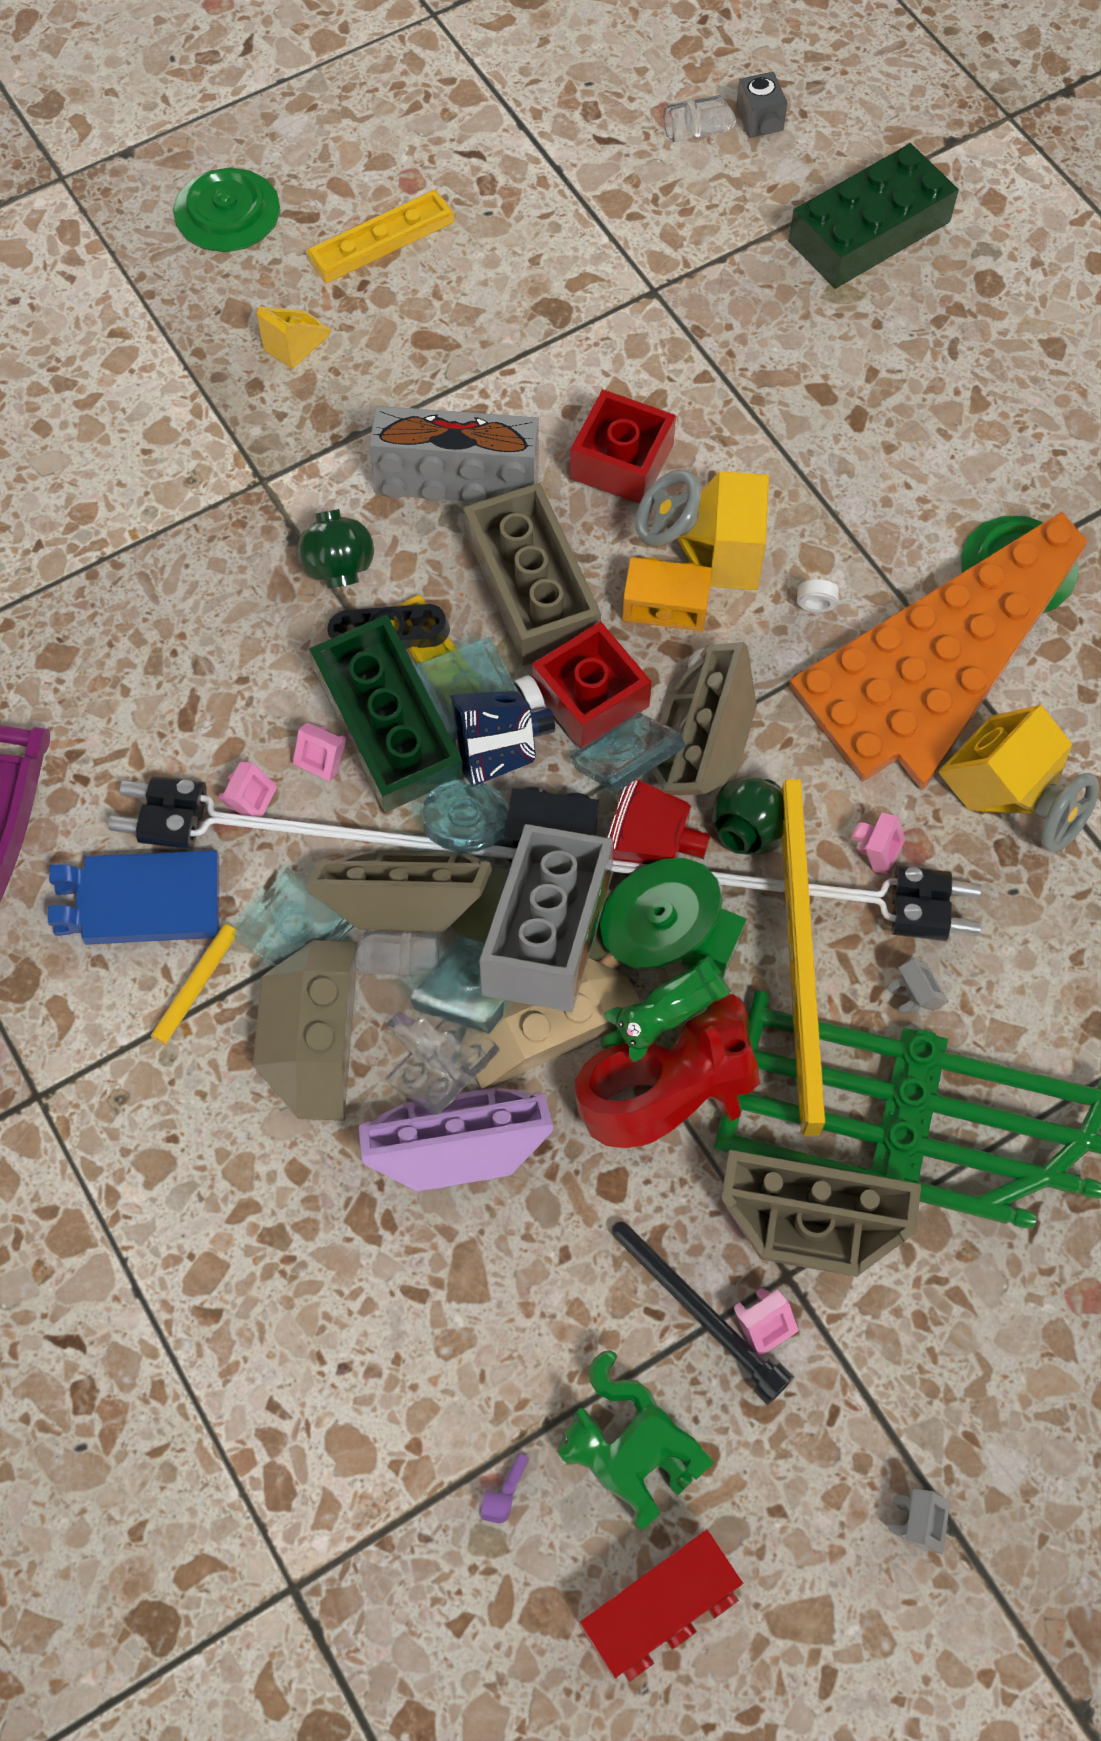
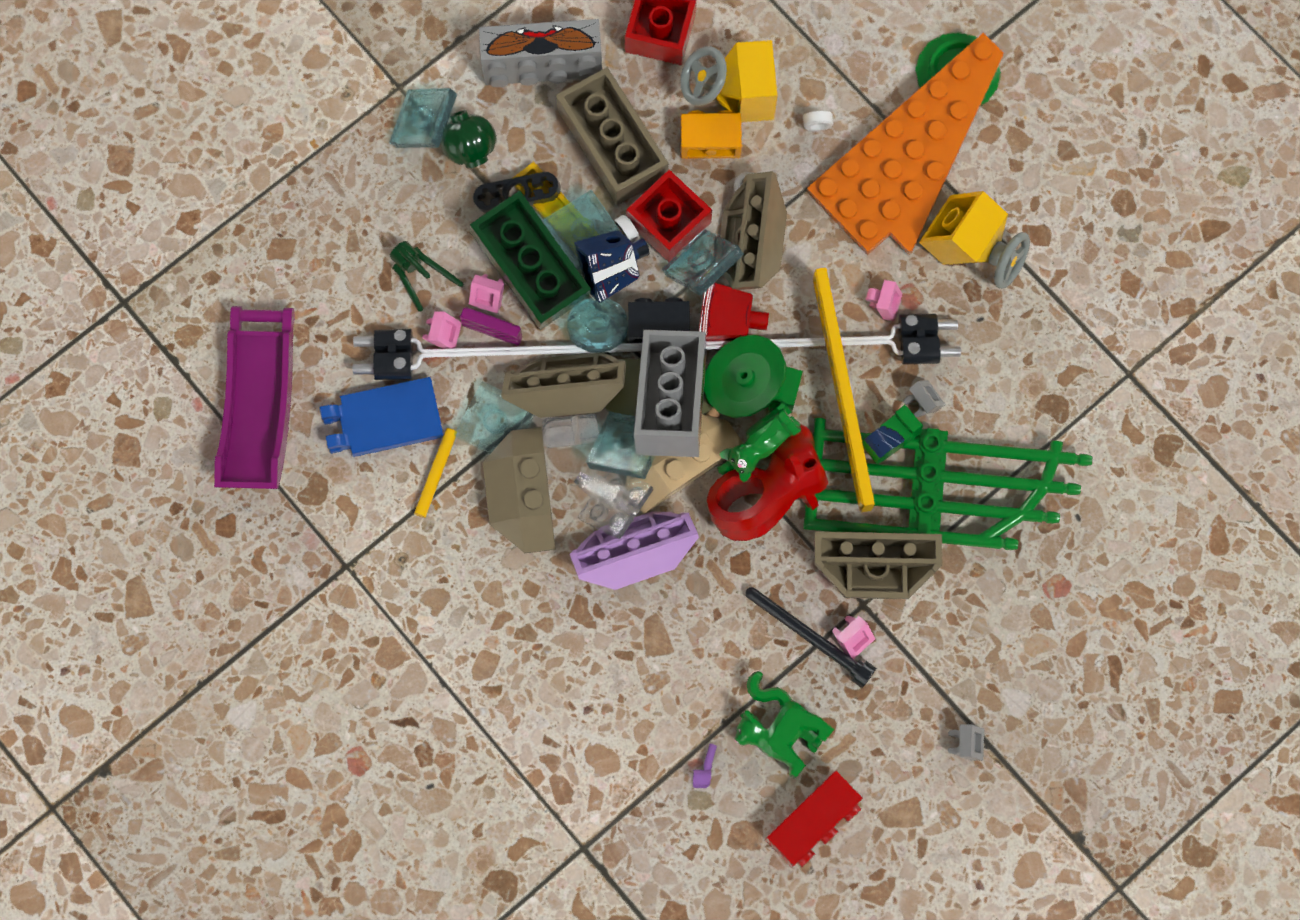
camera: 10 degrees left, 10 degrees up
dark green plant [712,777,785,855] -> none
none -> clear light blue tile [389,88,457,148]
none -> dark green plant [390,241,464,312]
none -> magenta tile [460,307,522,347]
none -> leg [862,405,923,464]

